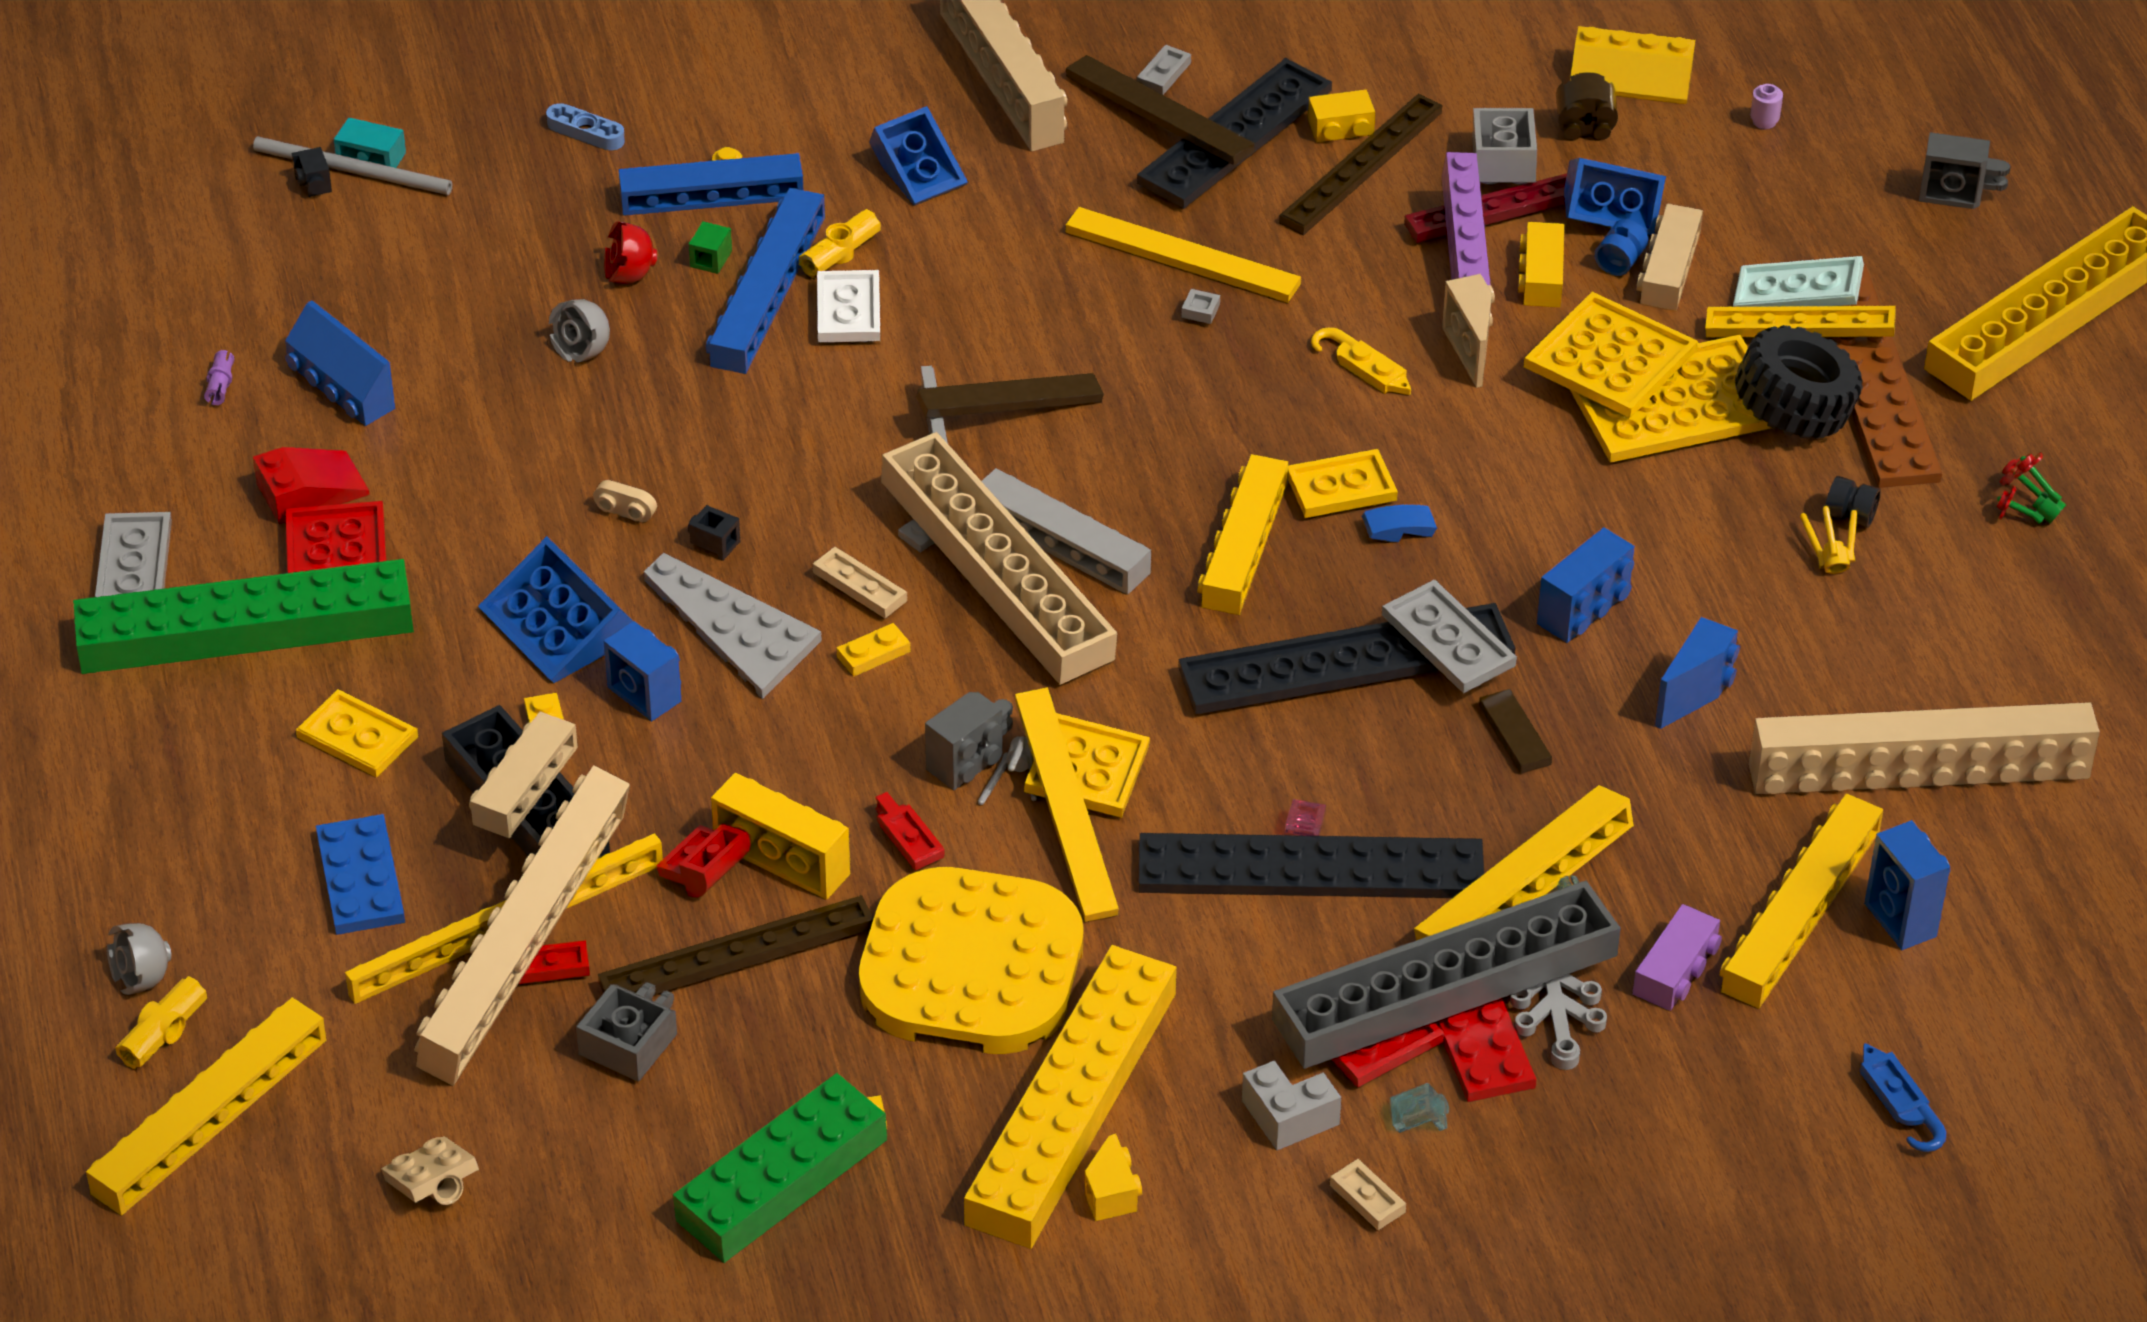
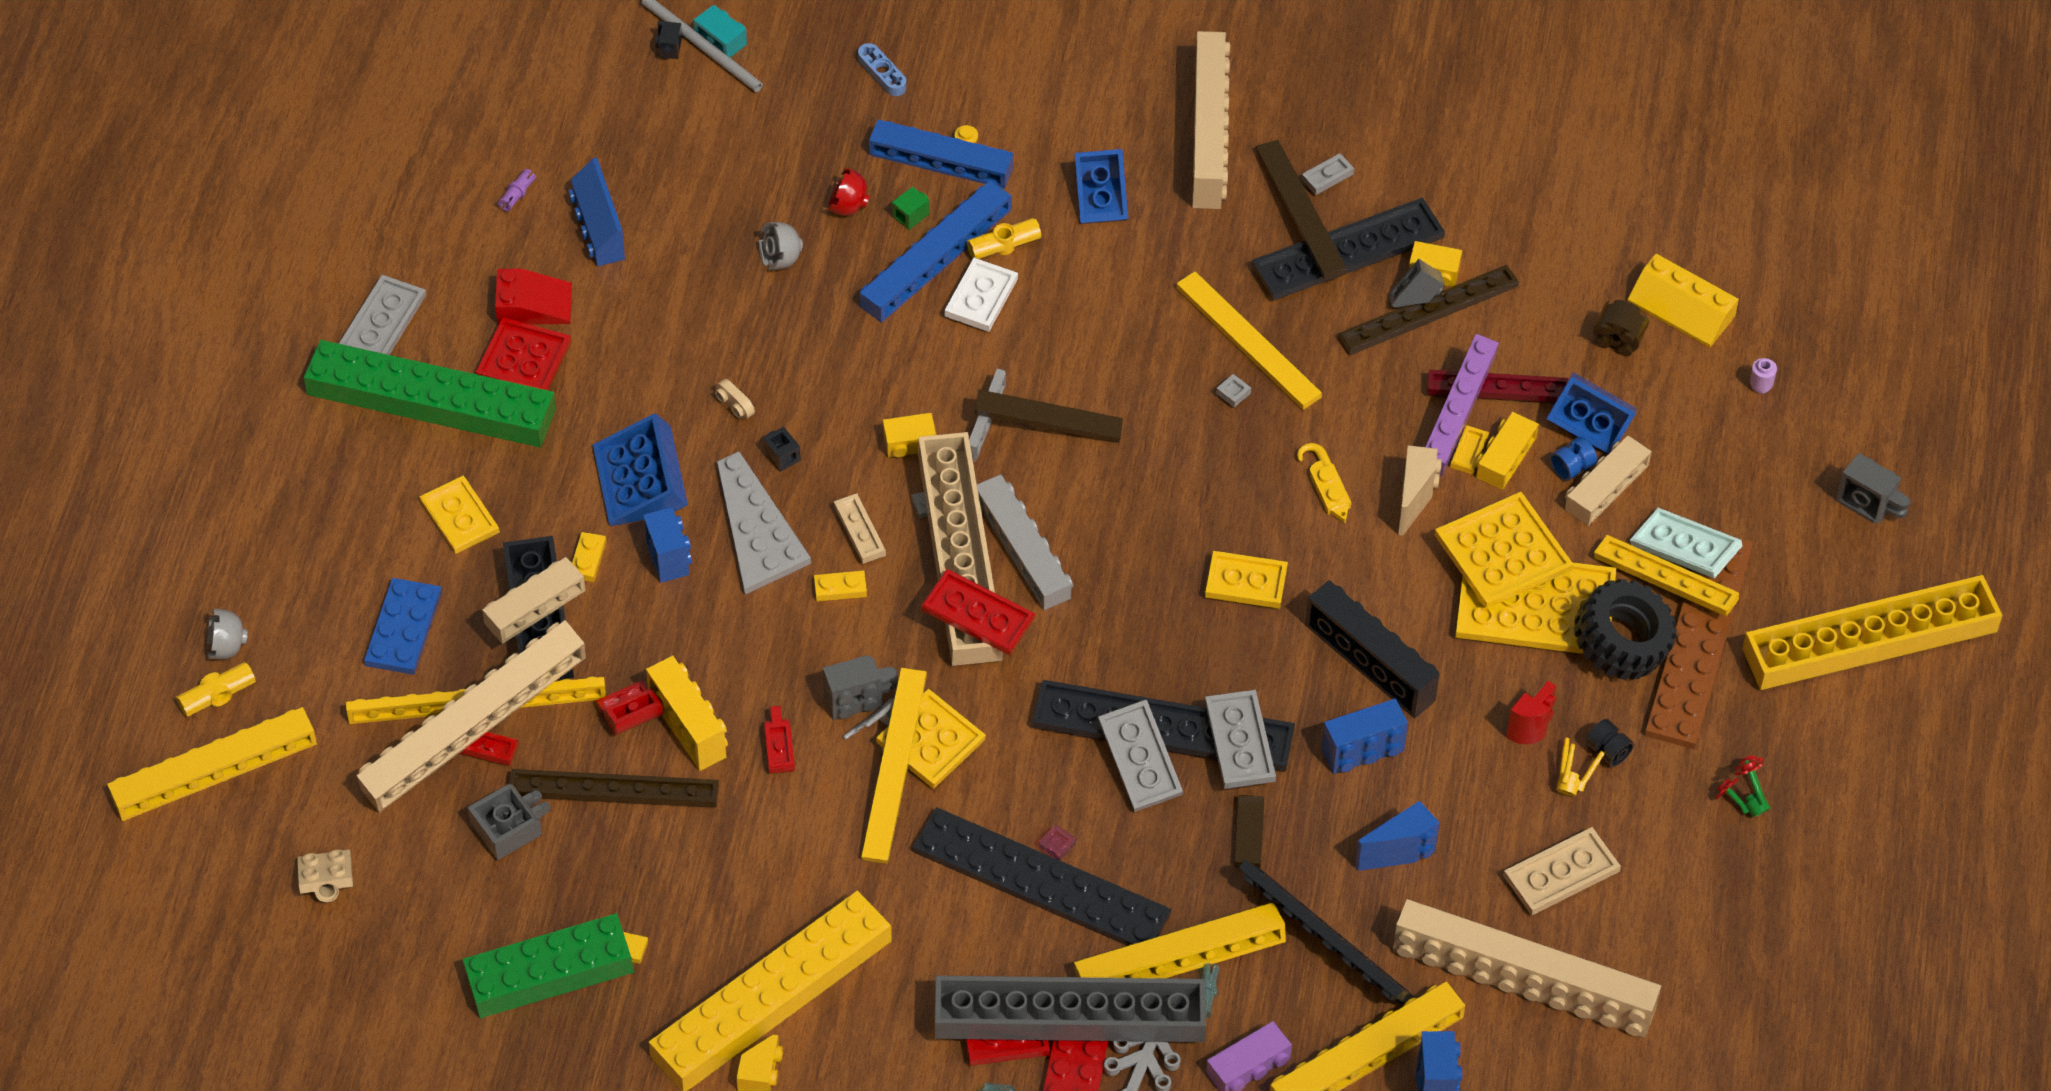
camera: 25 degrees right, 10 degrees up
yellow plate [859,867,1083,1054] -> none
yellow brick [1197,454,1288,615] -> none
light grey brick [1242,1061,1341,1150] -> none
blue slope [1362,505,1437,542] -> none
light grey brick [1472,108,1537,185] -> none
none -> yellow brick [883,413,936,458]
none -> red tile [921,569,1035,656]
none -> light grey plate [1098,699,1183,812]
none -> black plate [1239,860,1416,1004]
none -> black brick [1305,580,1440,719]
none -> dark grey slope [1389,258,1444,308]
none -> yellow tile [1450,425,1489,475]
none -> tan plate [1503,827,1621,916]
none -> red brick [1506,681,1557,744]

